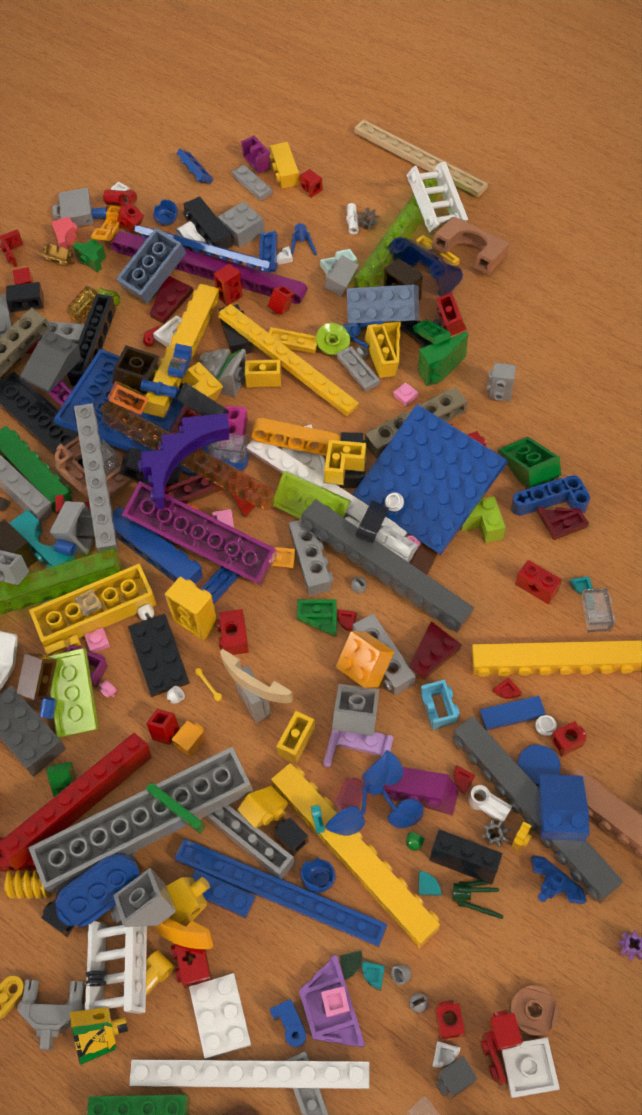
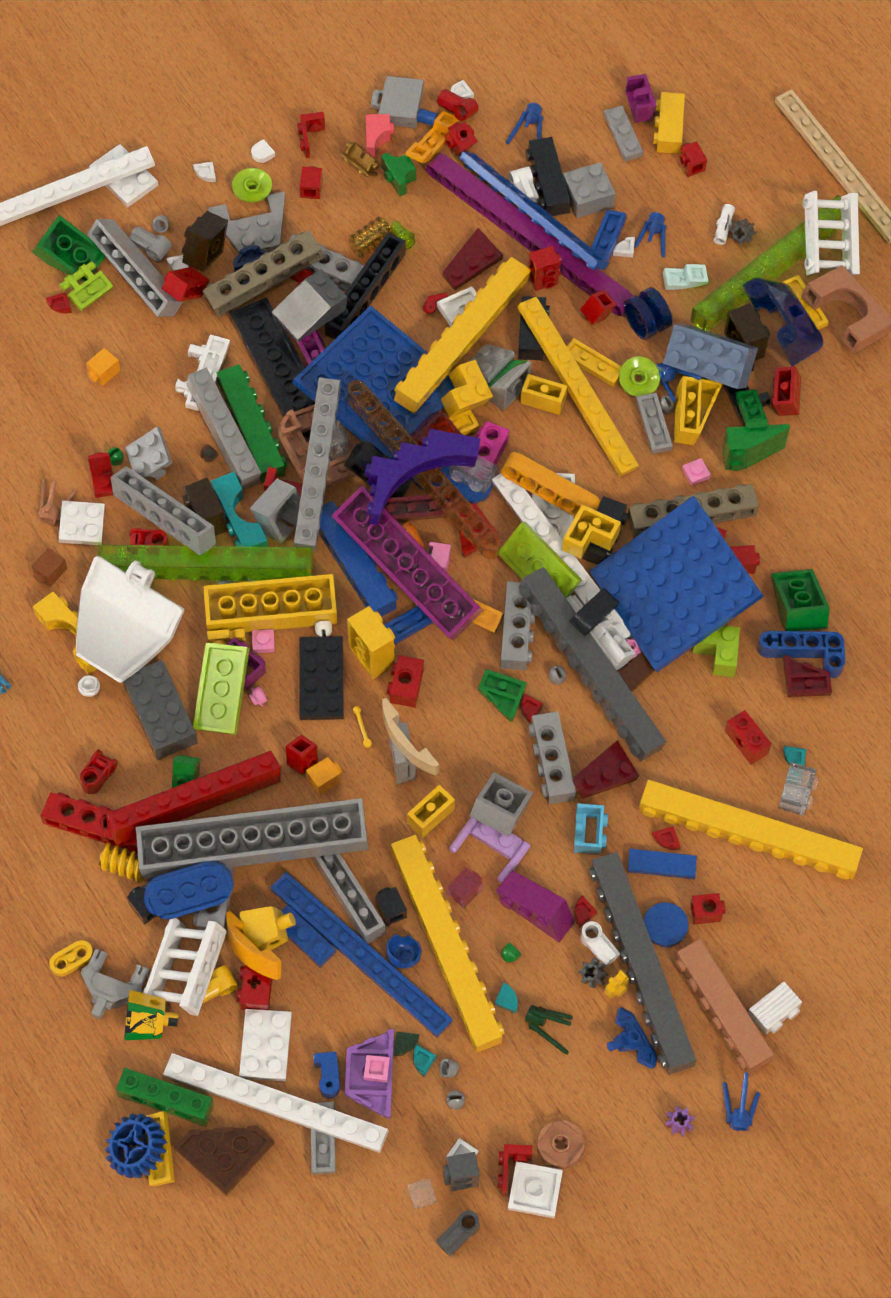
camera: 15 degrees right, 5 degrees up
black brick [6,282,44,312] -> none
brick [16,653,57,700] -> none
blue hinge [39,697,57,719] -> none
blue hinge [54,539,76,557] -> none
clear tile [74,589,102,616] -> none
black bush [85,971,107,987] -> none
orange torso [108,381,149,415] -> none
dark brown brick [112,345,159,394] -> none
light grey slope [113,868,176,927] -> none
sand blue brick [116,228,186,304] -> none
blue pin [140,379,179,399] -> none
green tile [145,782,205,834] -> none
blue hair [153,199,178,226] -> none
white hinge [167,686,185,704] -> none
blue leg [168,343,192,379] -> none
black beam [176,383,230,416] -> none
blue plate [177,149,213,184] -> none
yellow brick [237,786,289,828] -> none
teal tile [311,805,325,834] -> none
light grey brick [324,255,359,297] -> none
blue plant [325,750,424,836] -> none
light orange brick [336,631,395,688] -> none
white plate [385,493,404,512] -> none
black brick [429,830,503,885] -> none
red brick [435,1000,465,1040] -> none
light grey brick [487,363,516,402] -> none
red brick [489,1010,523,1051] -> none
white plate [535,715,557,736] -> none
blue slope [539,774,590,841] -> none
none -> blue plant [506,103,544,144]
none -> clear blue wheel [623,287,673,340]

